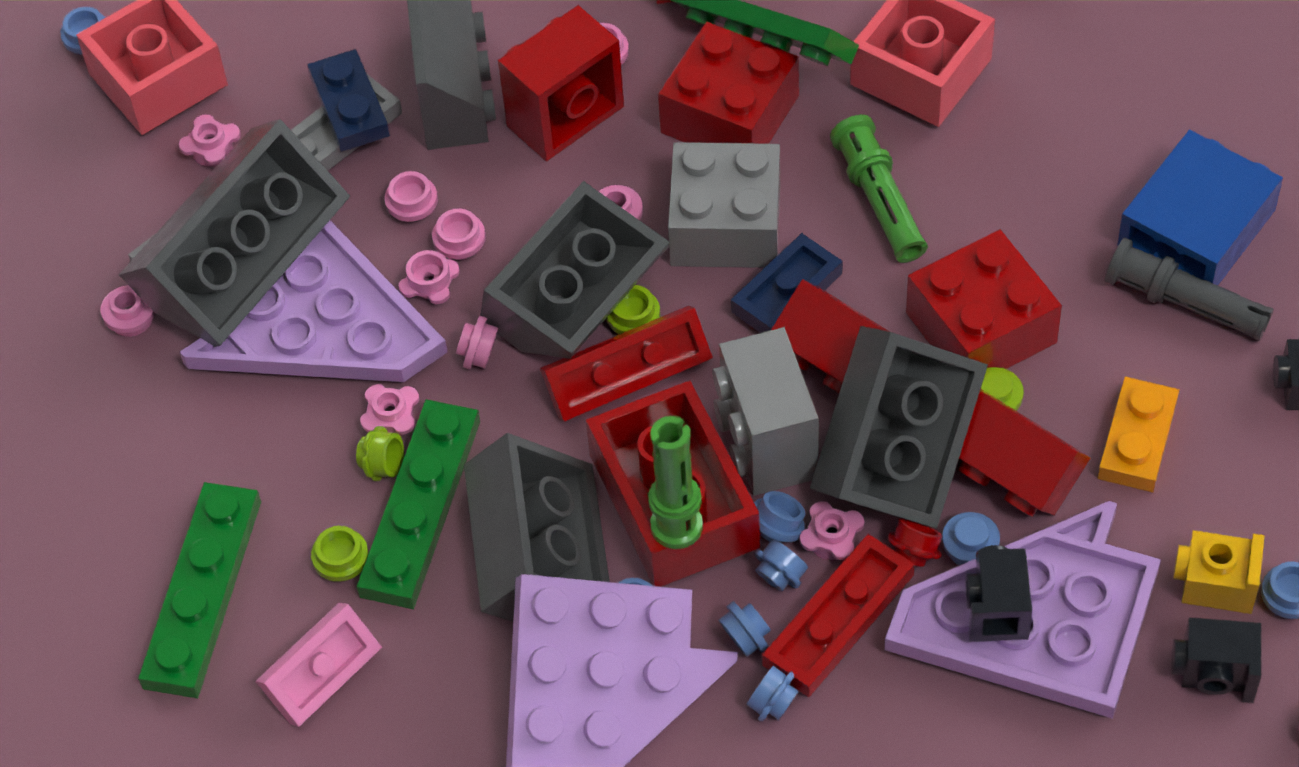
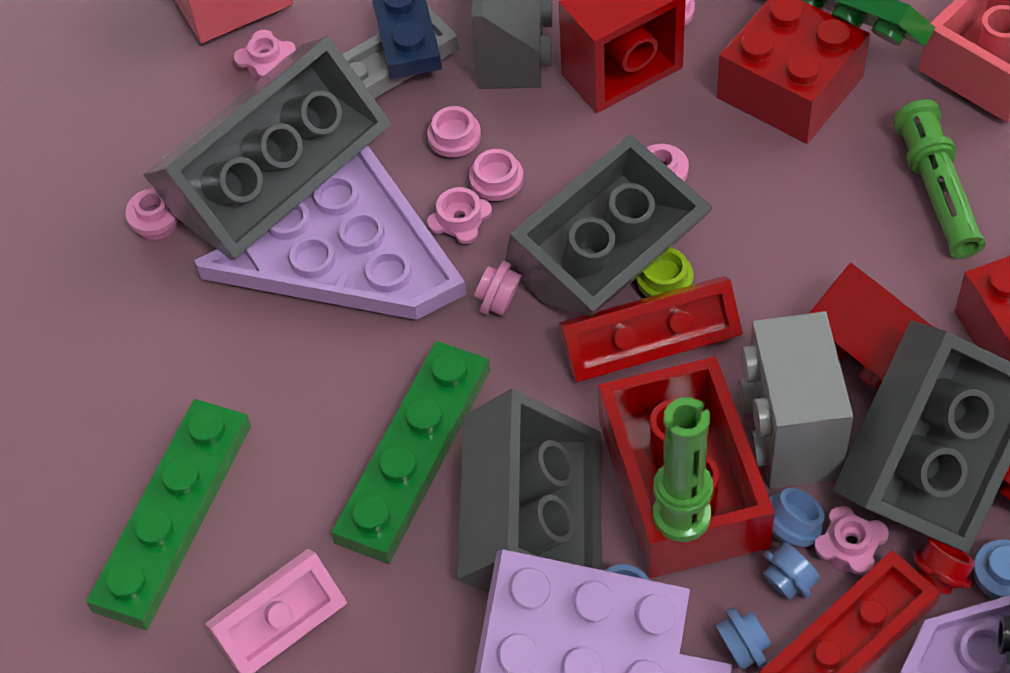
camera: 10 degrees right, 0 degrees up
lime plate [311,526,369,582] -> none
lime plate [356,426,404,481] -> none
bright pink plate [360,384,419,436] -> none
light grey brick [668,142,780,268] -> none
dark blue plate [731,233,843,333] -> none

